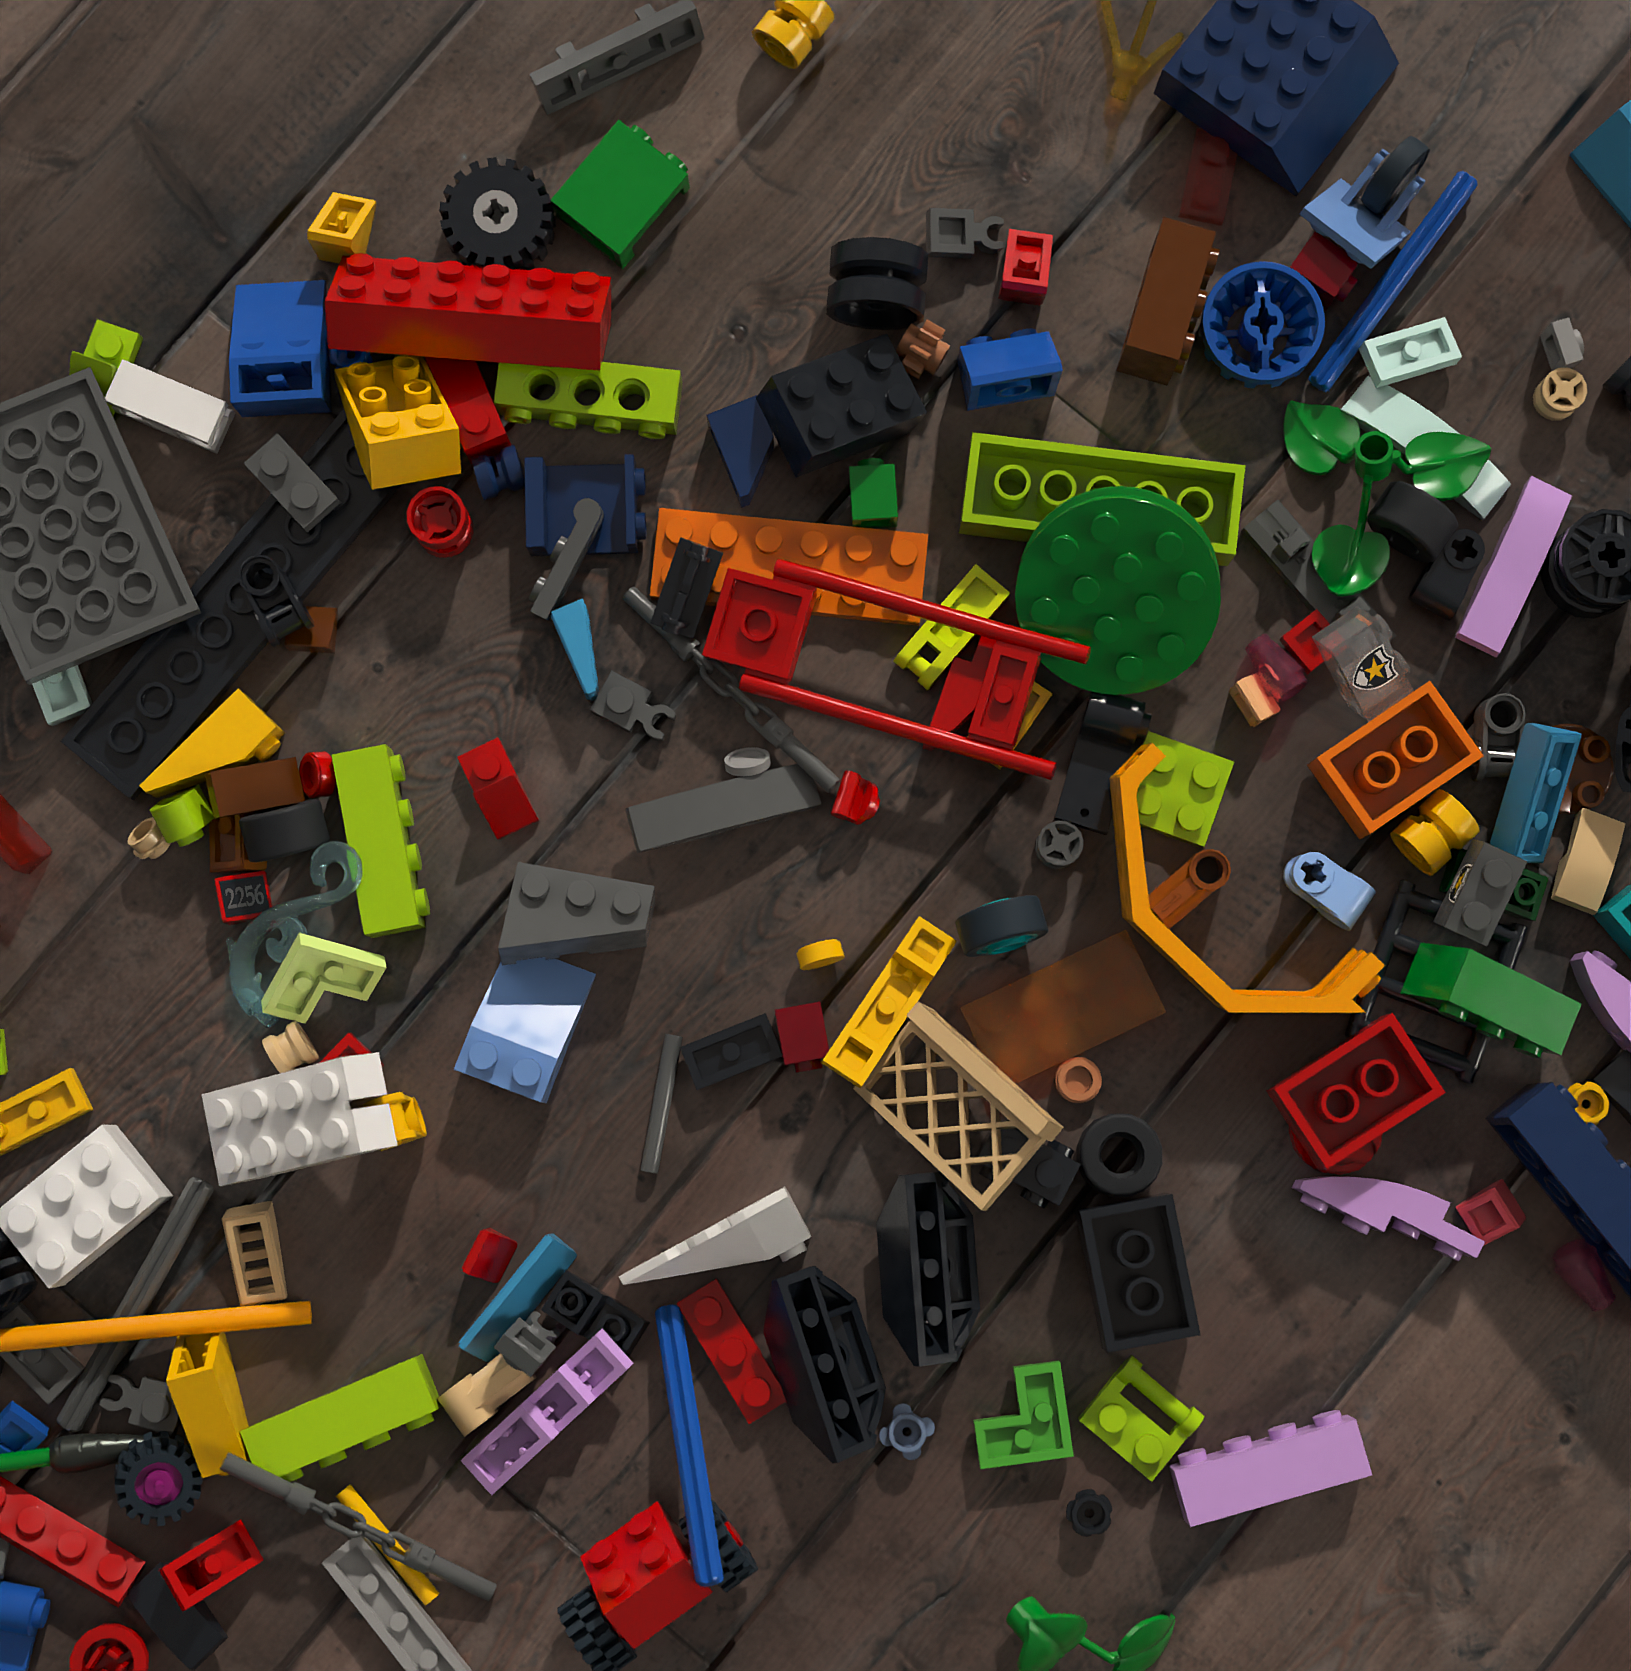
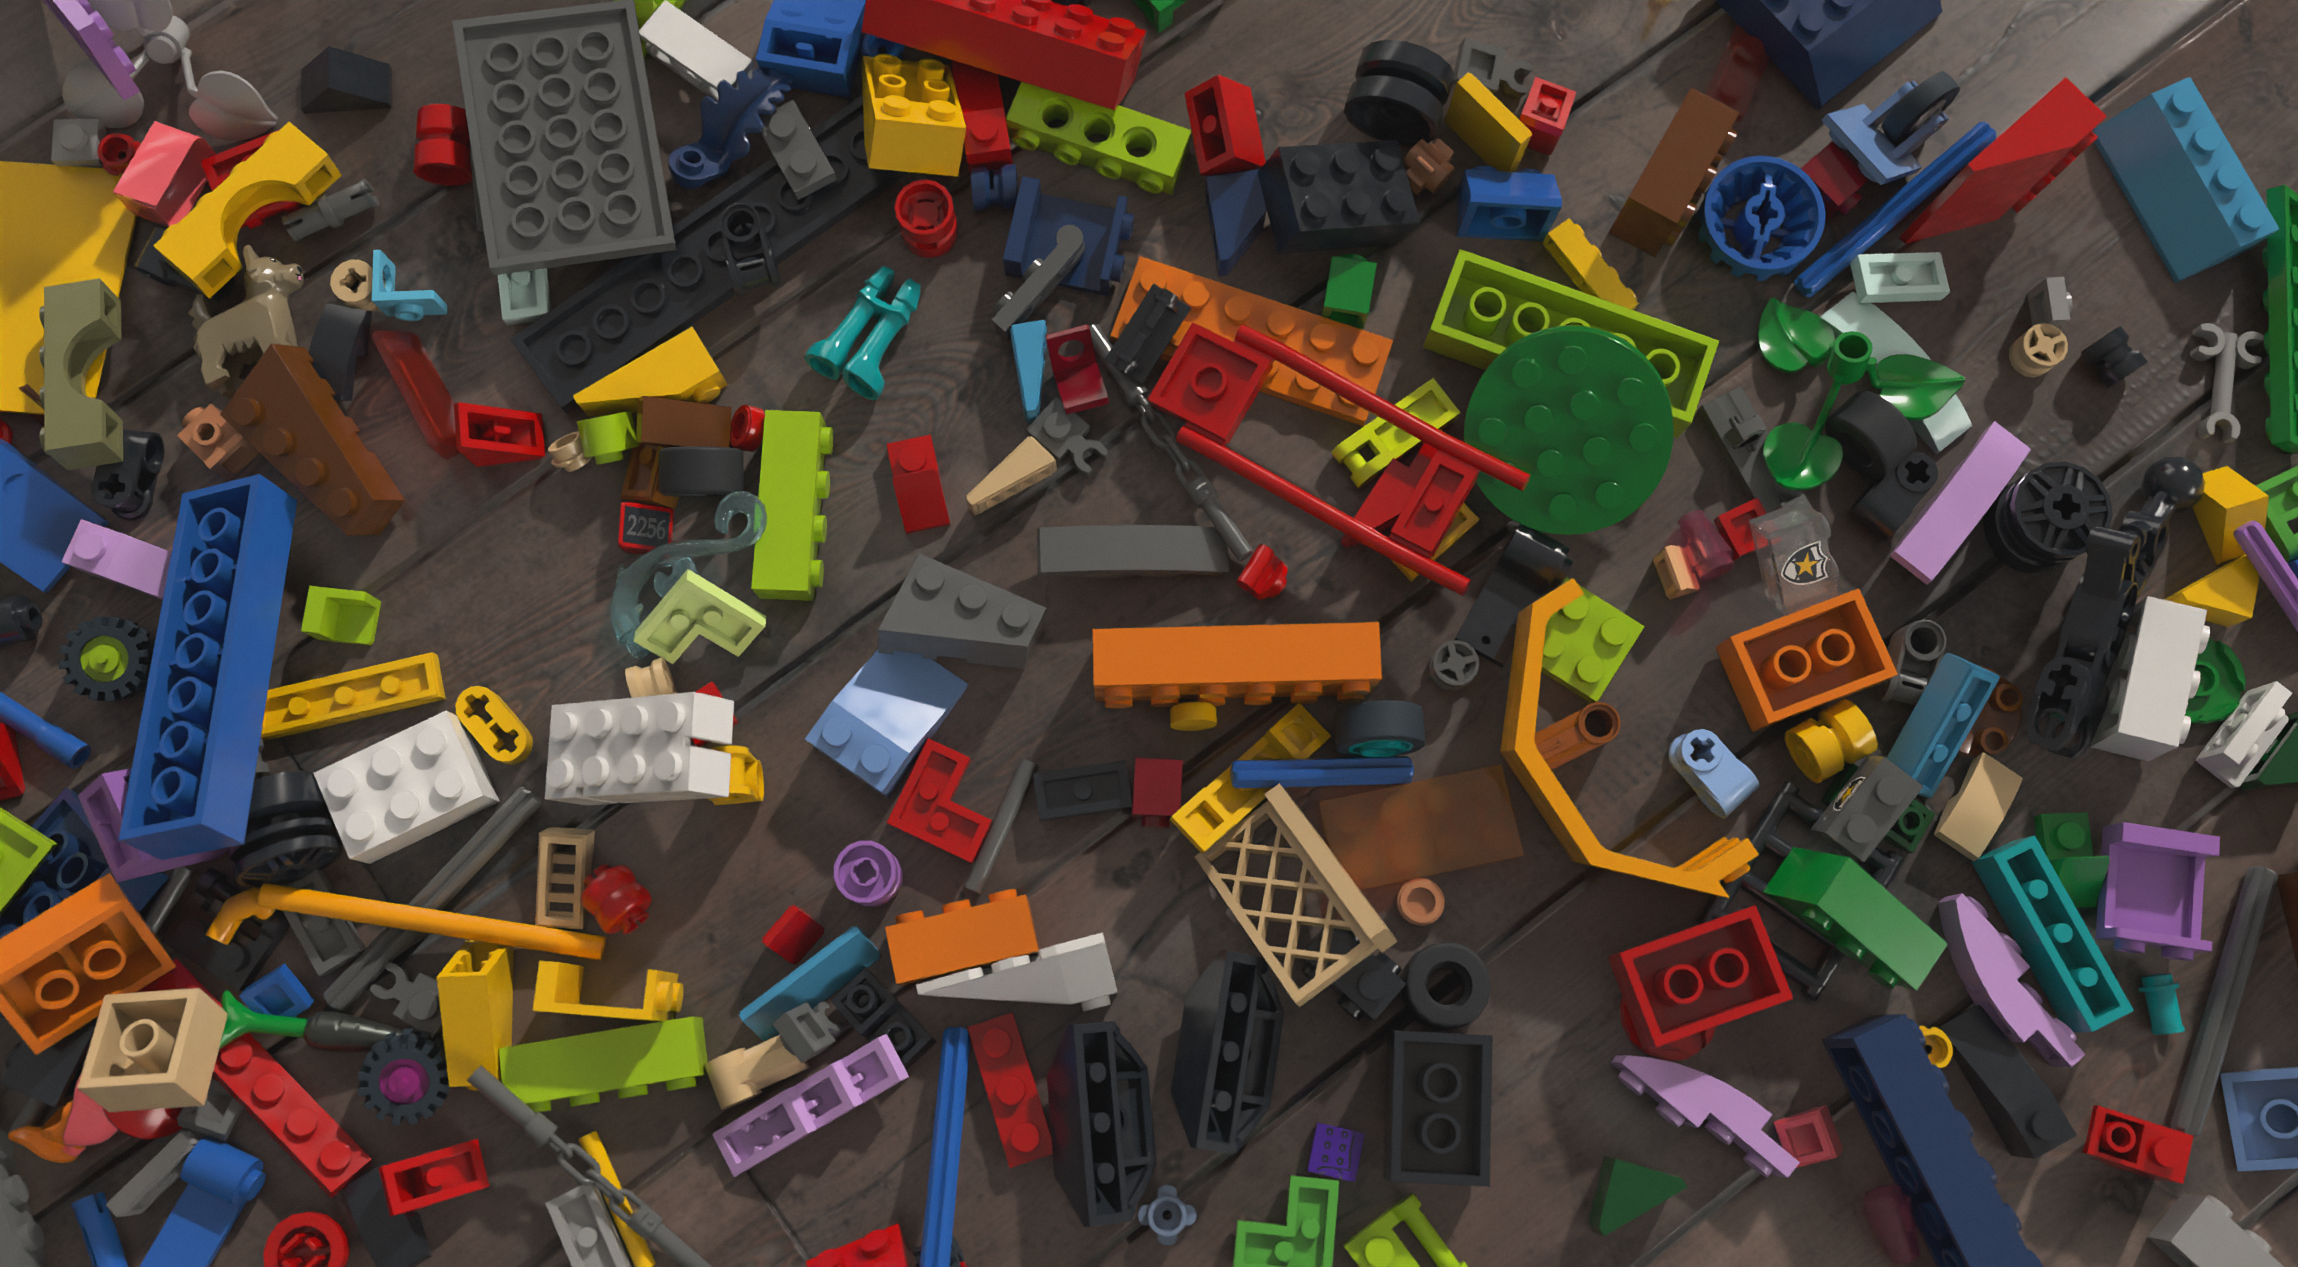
camera: 10 degrees right, 5 degrees down
reddish brown slope [284,606,338,654] -> none
light grey piece [724,747,771,776] -> none
none -> red slope [454,402,545,467]
none -> yellow beam [455,686,533,765]
none -> yellow panel [533,961,684,1021]
none -> red piece [580,864,652,934]
none -> dark blue plant [668,68,793,189]
none -> teal piece [804,265,921,400]
none -> medium lavender wheel [834,841,903,907]
none -> orange brick [885,889,1040,986]
none -> red plate [886,738,993,864]
none -> tan slope [966,436,1057,516]
none -> dark red bracket [1045,324,1109,414]
none -> orange brick [1093,622,1382,709]
none -> red brick [1184,74,1266,177]
none -> blue axle [1230,756,1414,789]
none -> dark purple tile [1306,1122,1365,1182]
none -> yellow tile [1444,72,1532,172]
none -> yellow piece [1542,218,1639,310]
none -> dark green slope [1588,1156,1687,1236]
none -> red slope [1899,77,2107,244]

